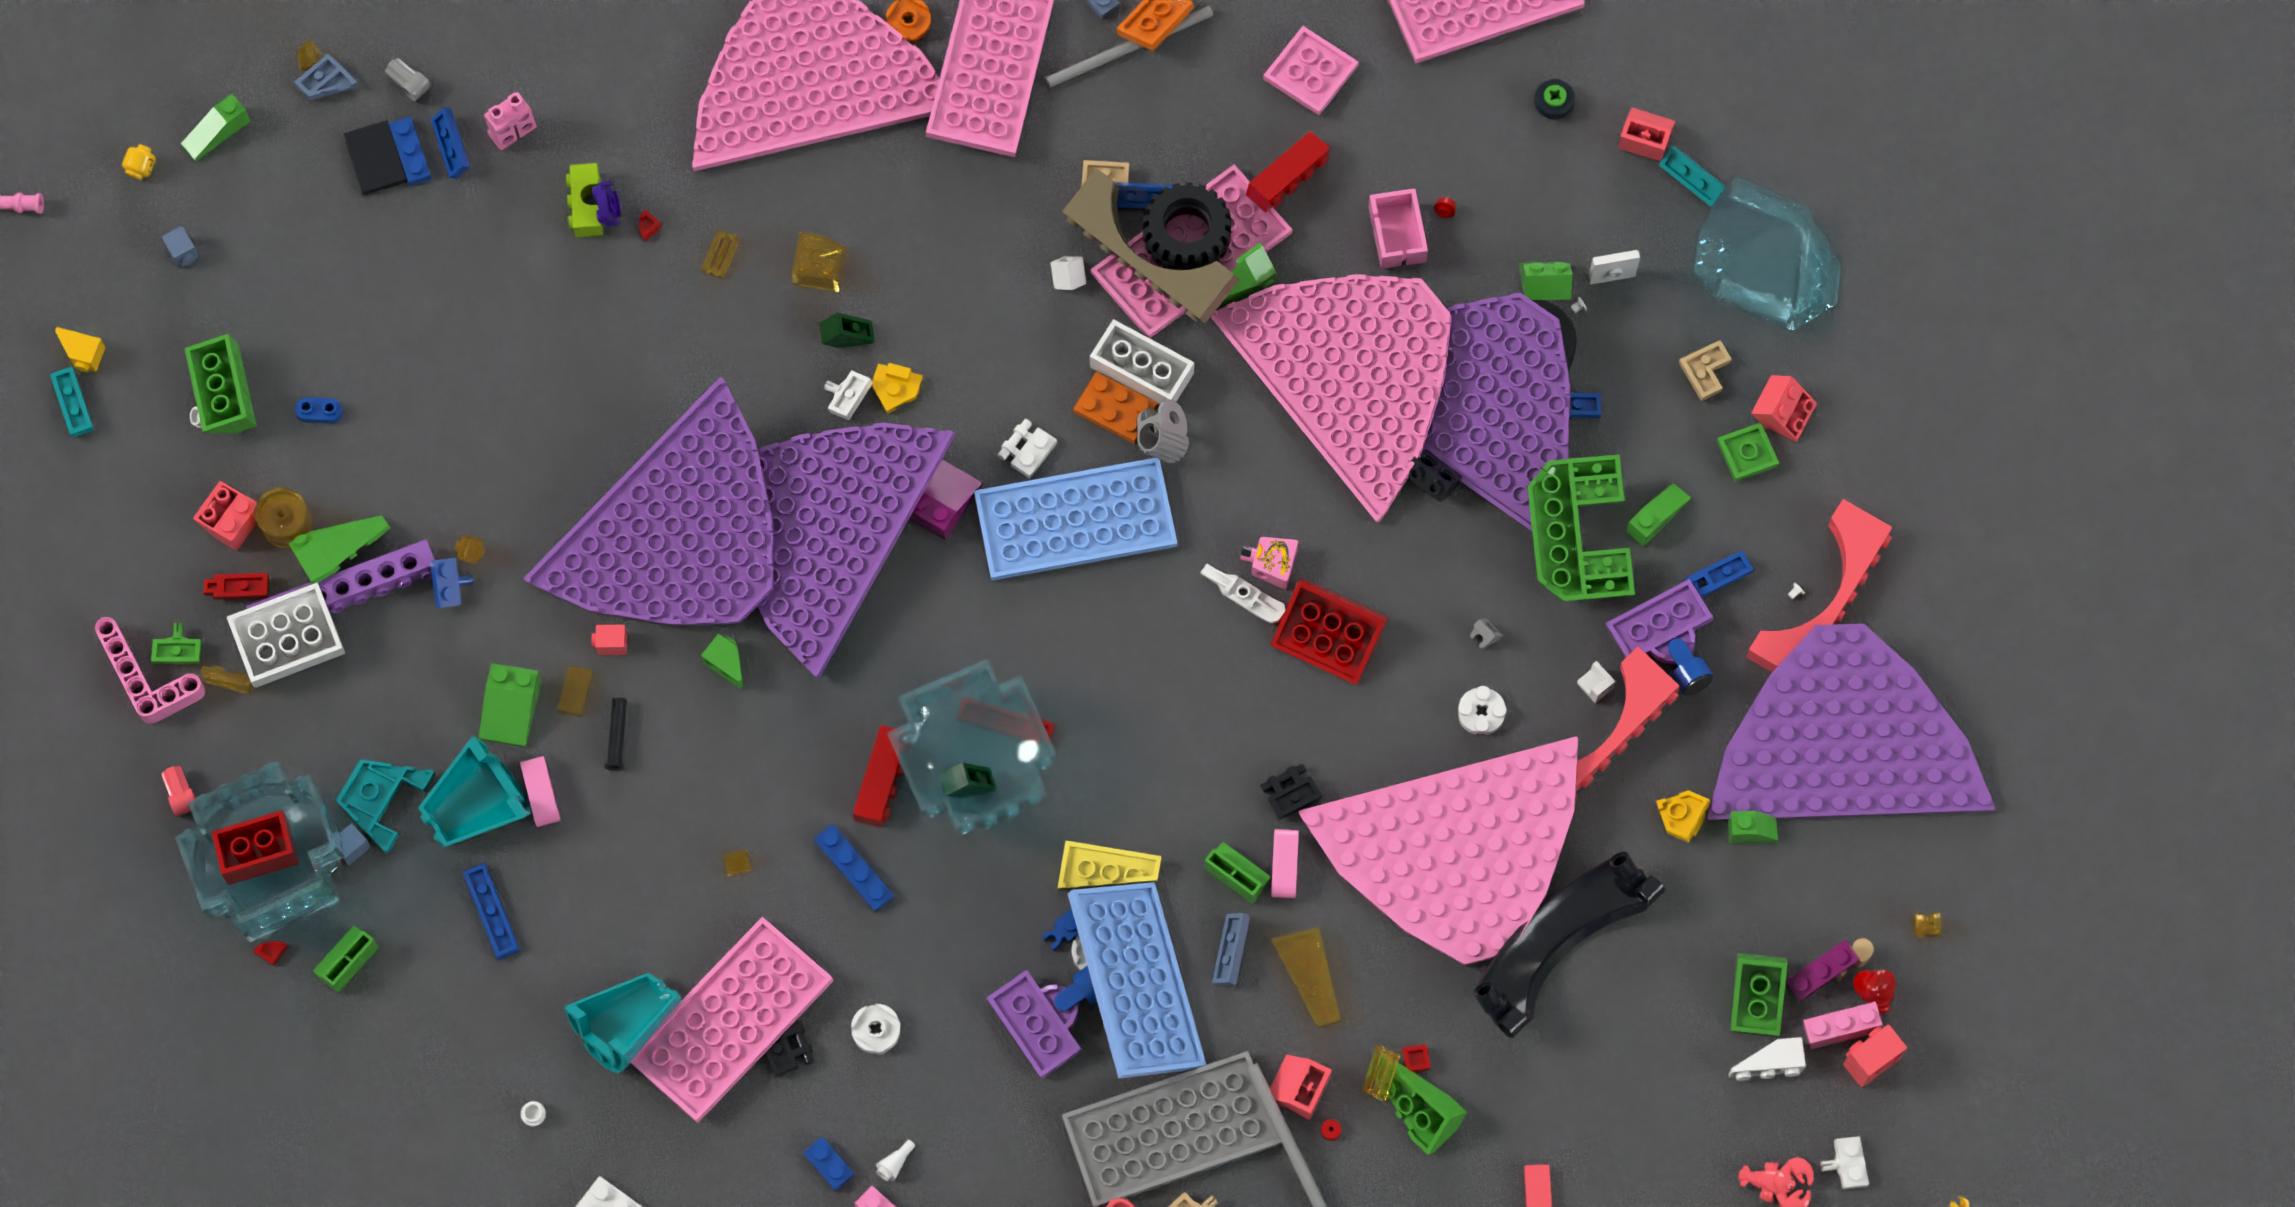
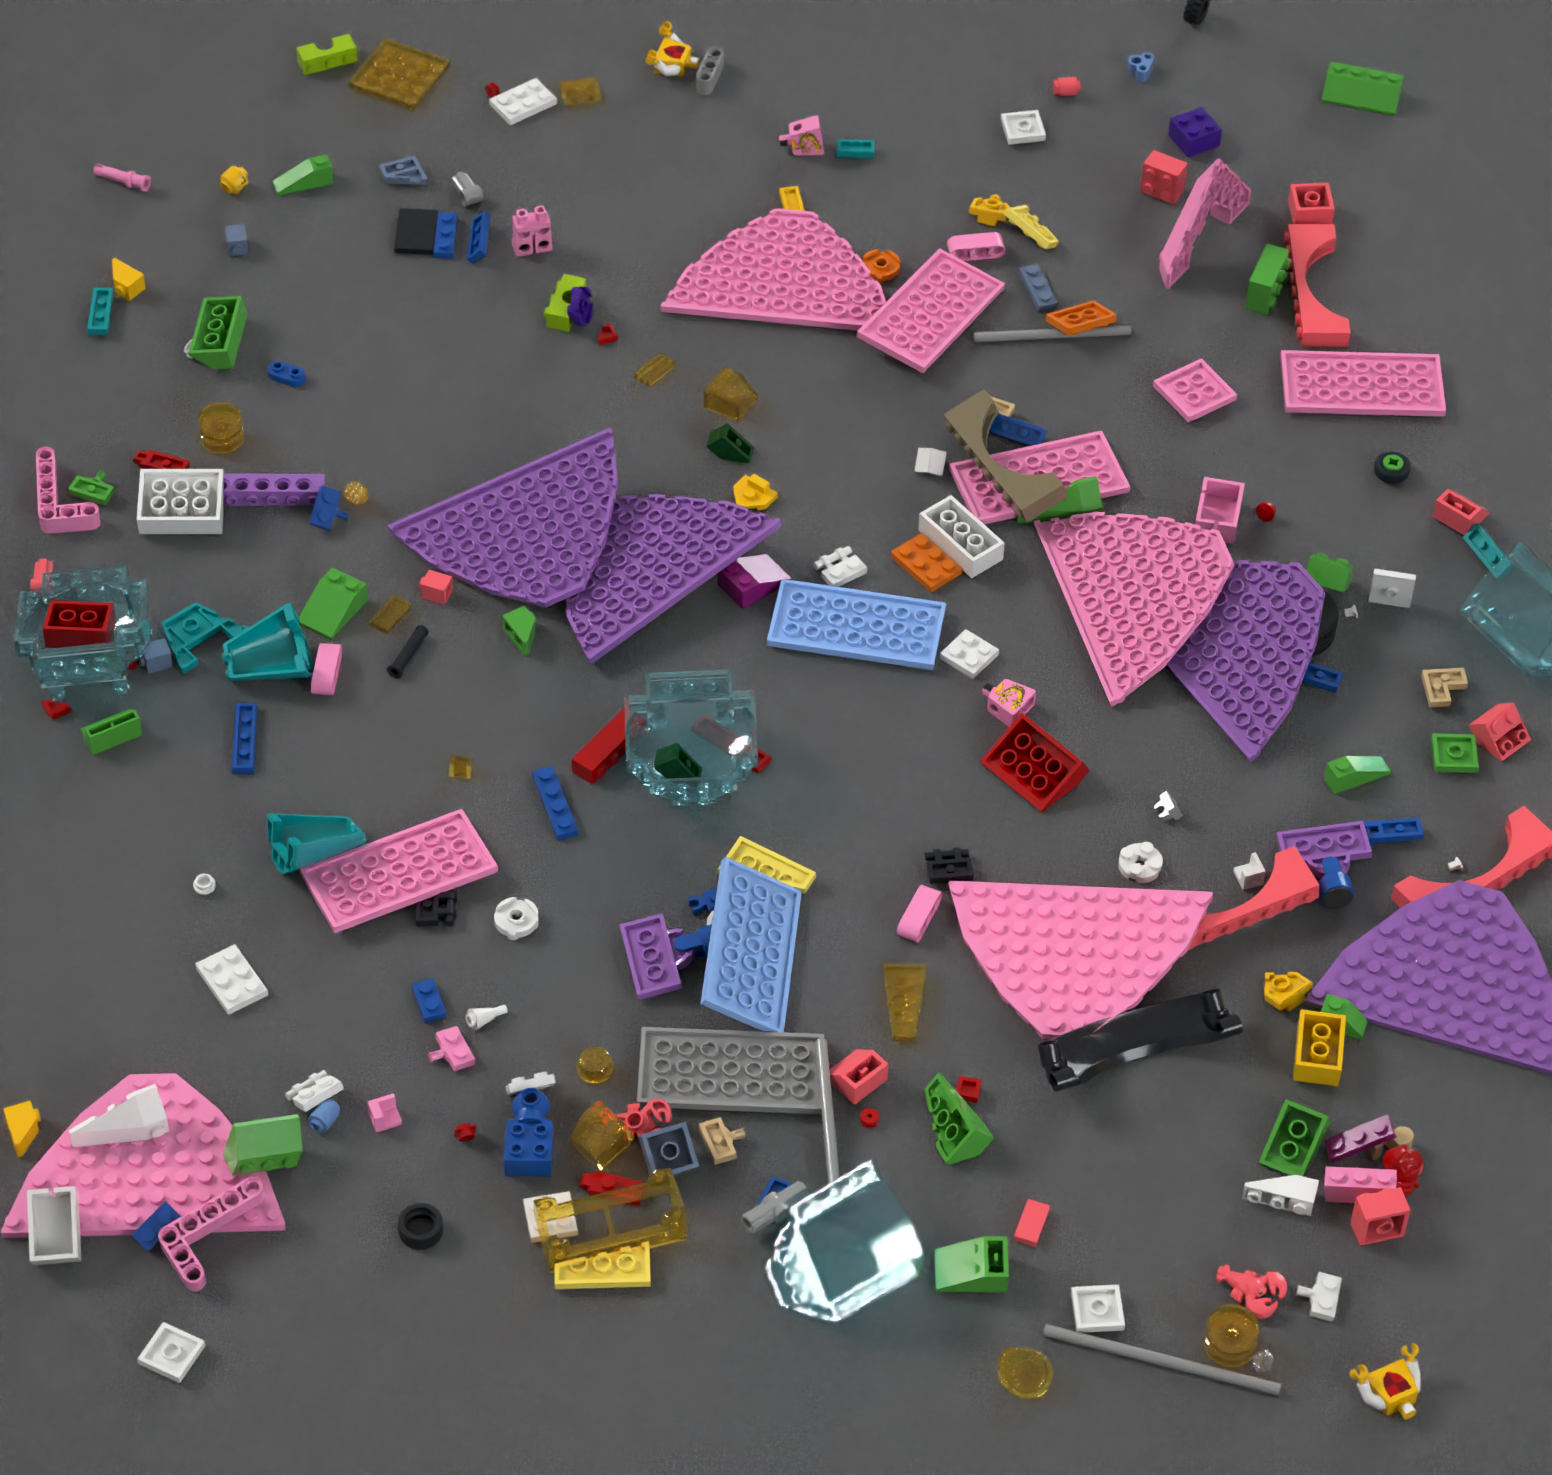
camera: 20 degrees right, 20 degrees down
coral slope [193,481,264,551] -> none
clear yellow plate [200,665,253,694] -> none
bright green wedge [288,515,390,584] -> none
clear yellow slope [297,40,319,71] -> none
white plate [824,370,873,420] -> none
light grey piece [1137,400,1189,464] -> none
black tyre [1143,182,1231,270] -> none
white piece [1200,564,1286,624] -> none
bright green piece [1204,842,1271,904] -> none
sand blue plate [1212,913,1250,986] -> none
red brick [1245,130,1330,213] -> none
clear yellow tile [1362,1045,1400,1100] -> none
black brick [1408,449,1463,503] -> none
bright green slope [1527,454,1635,602] -> none
clear yellow wheel [1913,911,1942,938] -> none
none -> clear yellow piece [576,1046,614,1083]
none -> white plate [940,629,999,679]
none -> yellow brick [1293,1009,1346,1086]

